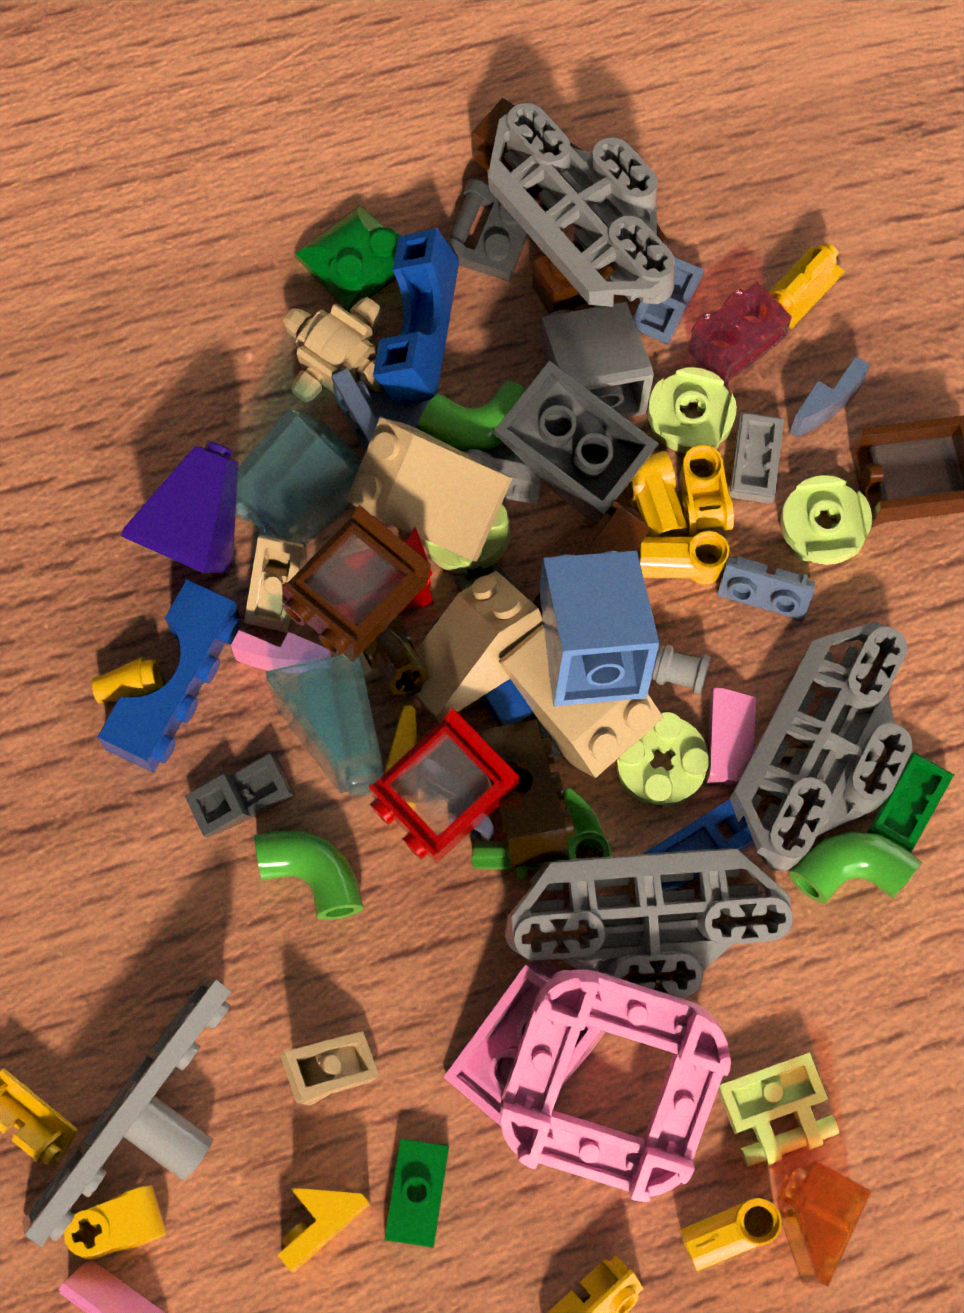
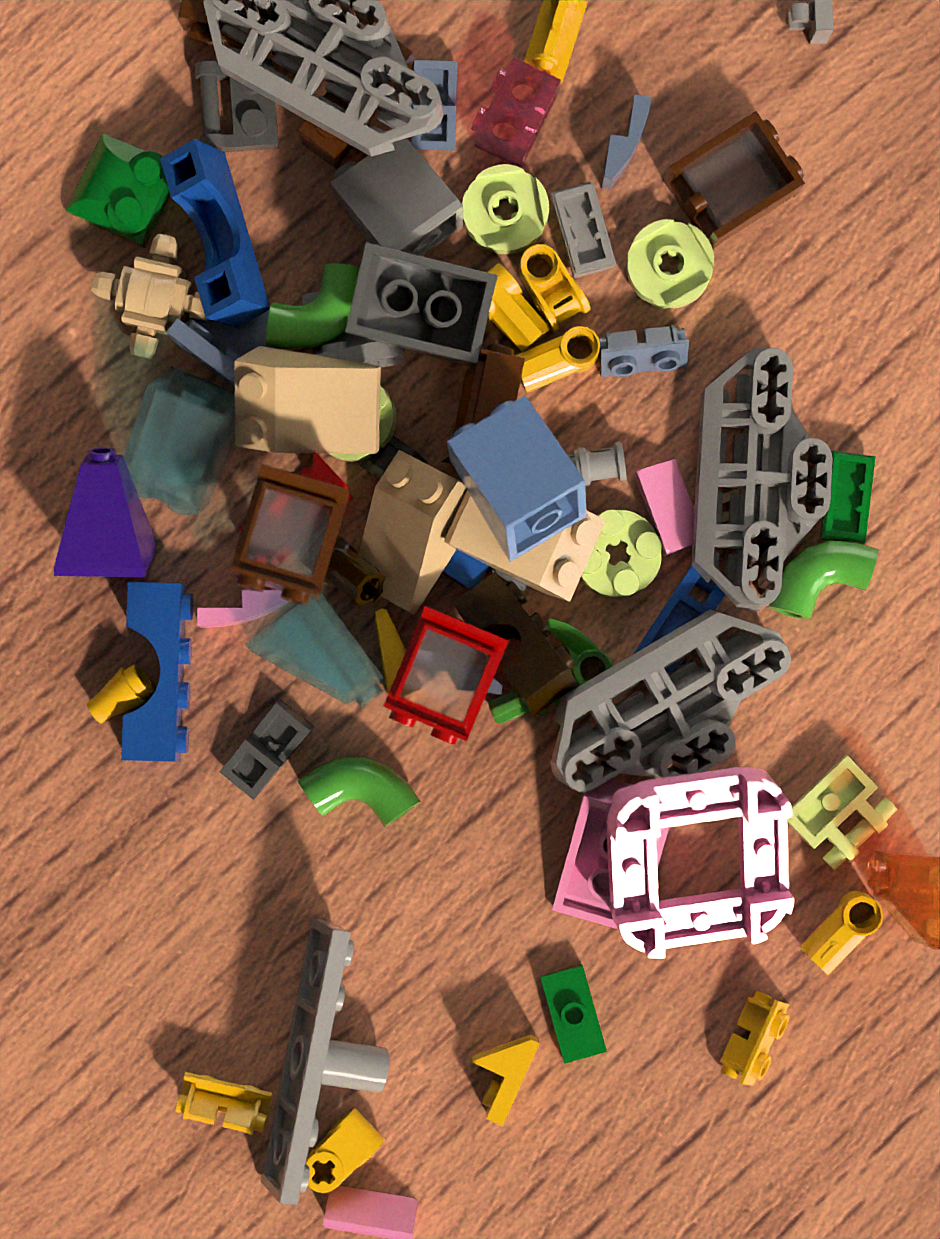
camera: 25 degrees left, 15 degrees up
tan slope [244,535,306,633] -> none
tan slope [280,1031,380,1106] -> none

